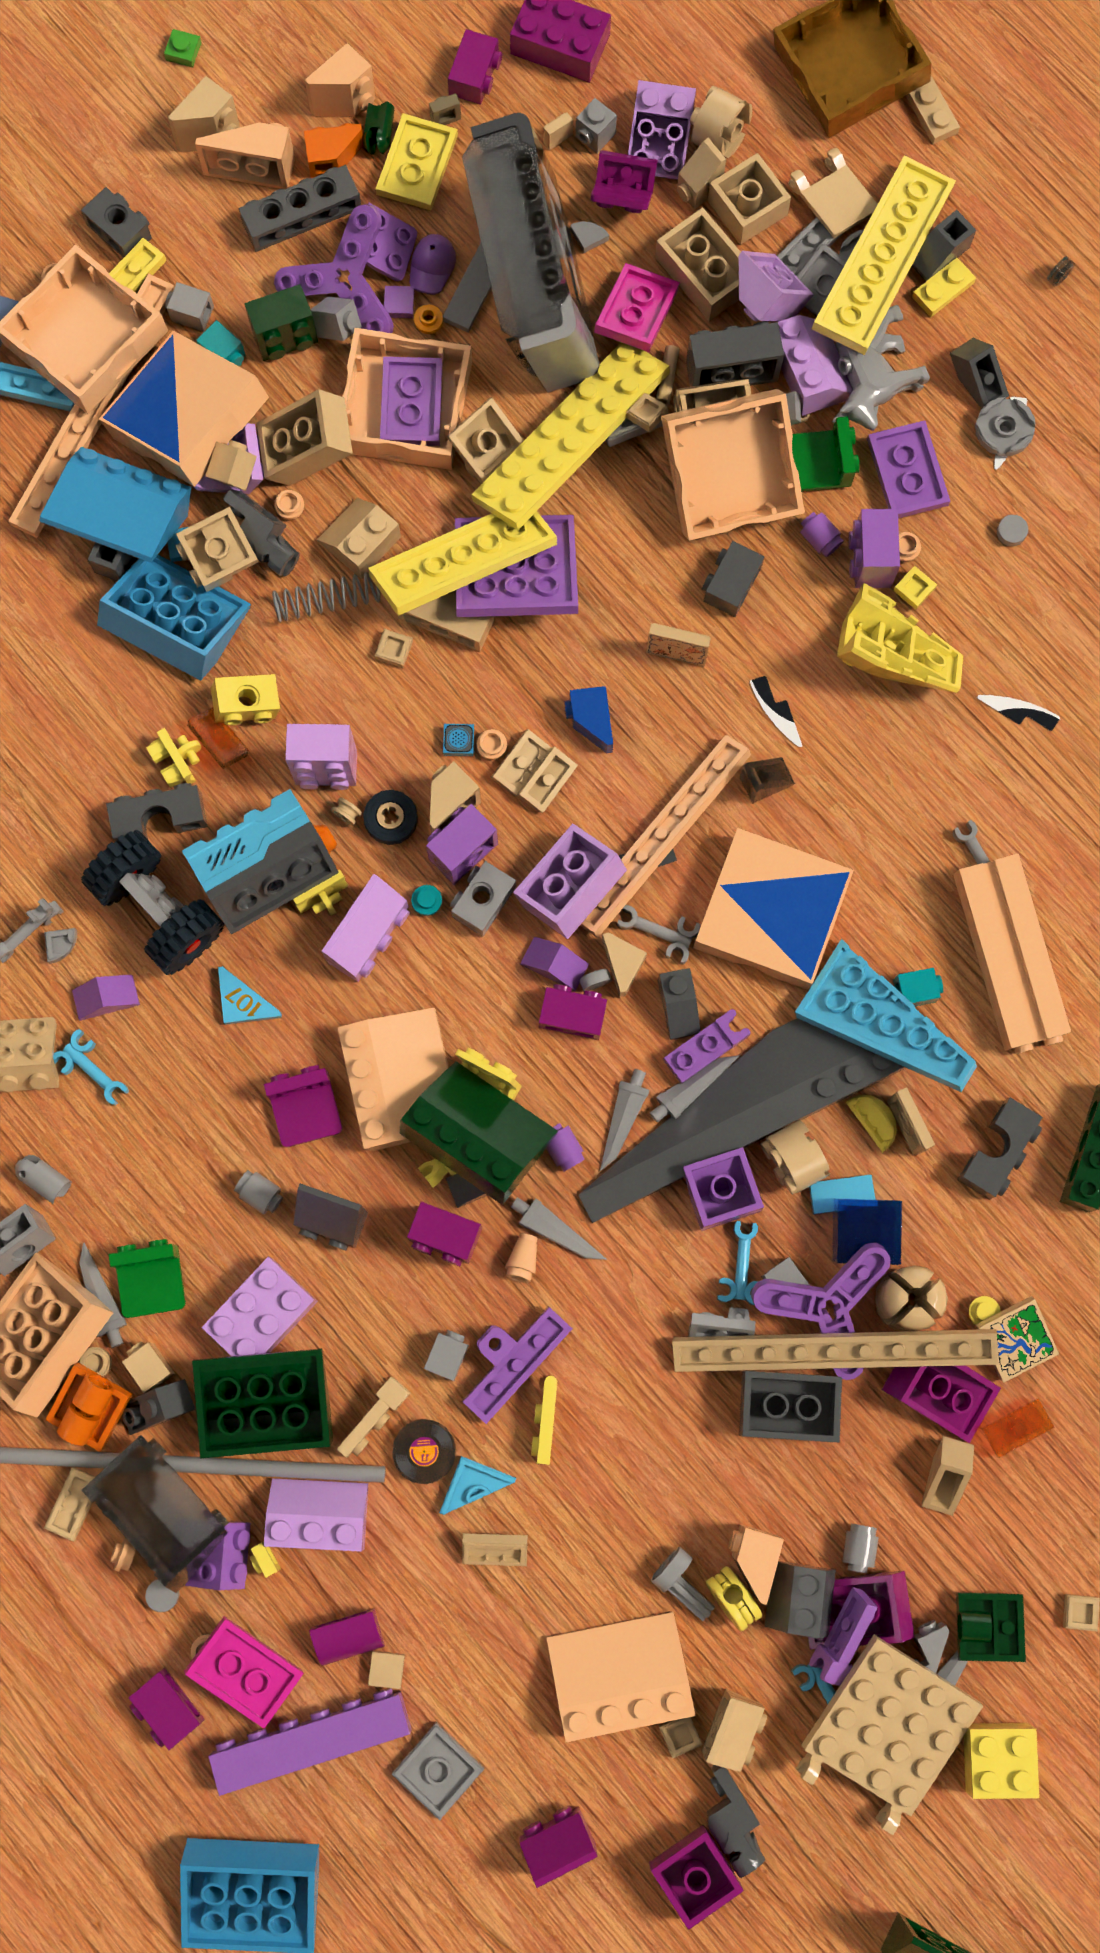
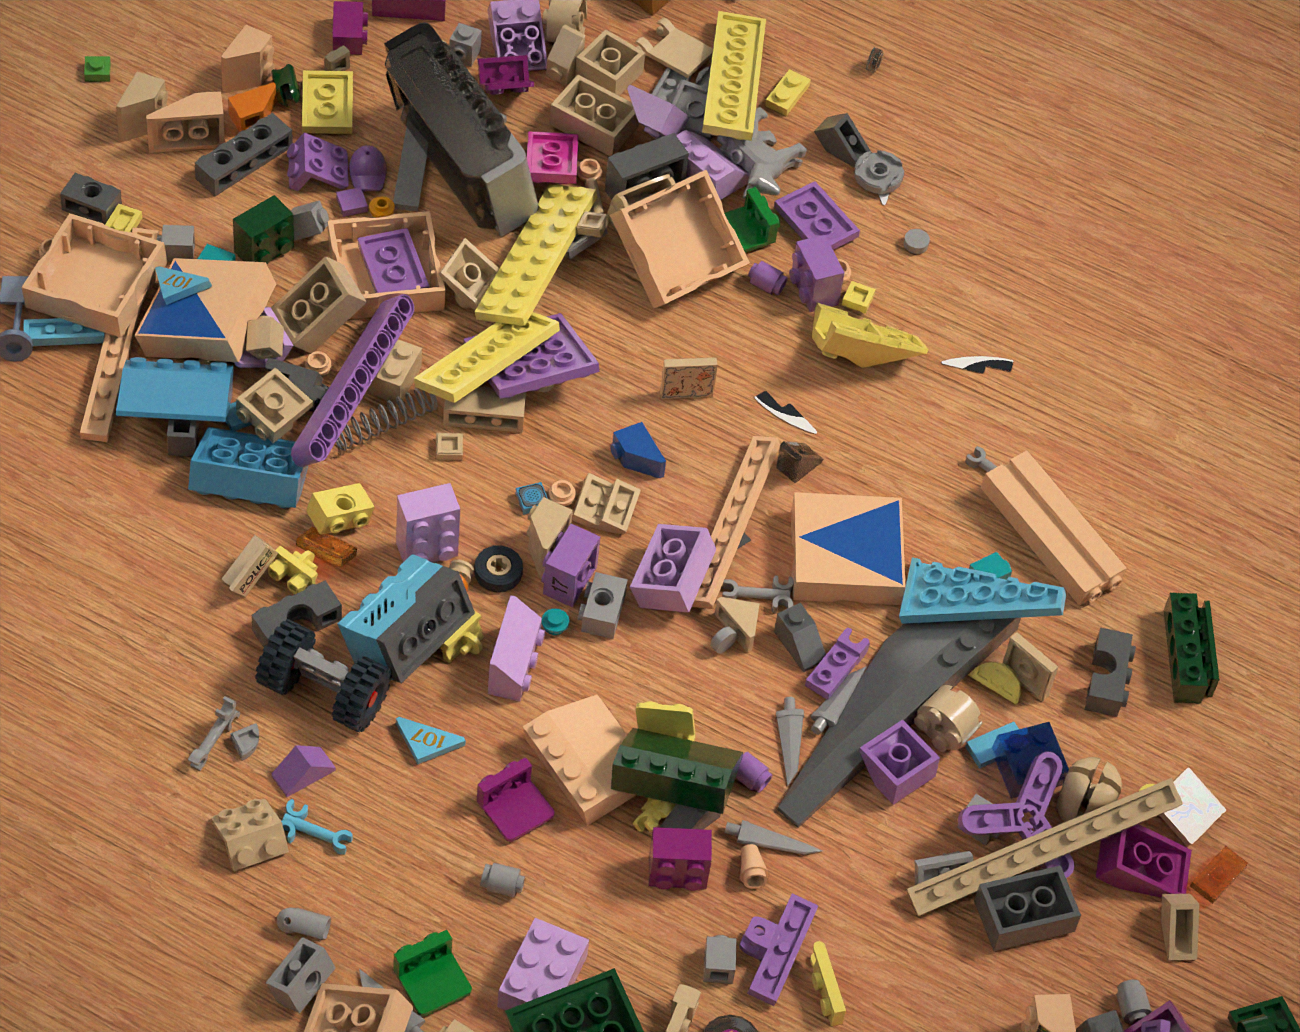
camera: 25 degrees left, 25 degrees down
medium lavender piece [274,204,394,333] -> none
dark grey slope [293,1183,368,1251] -> none
medium lavender slope [520,937,589,992] -> none
magenta brick [539,984,607,1040] -> none
dark grey brick [702,541,765,617] -> none
medium azure bar [717,1221,758,1305] -> none
dark grey slope [912,210,977,281] -> none
none -> medium azure tile [155,266,212,304]
none -> tan panel [222,535,278,597]
none -> medium lavender beam [291,294,414,467]
none -> light nougat plate [577,159,602,181]

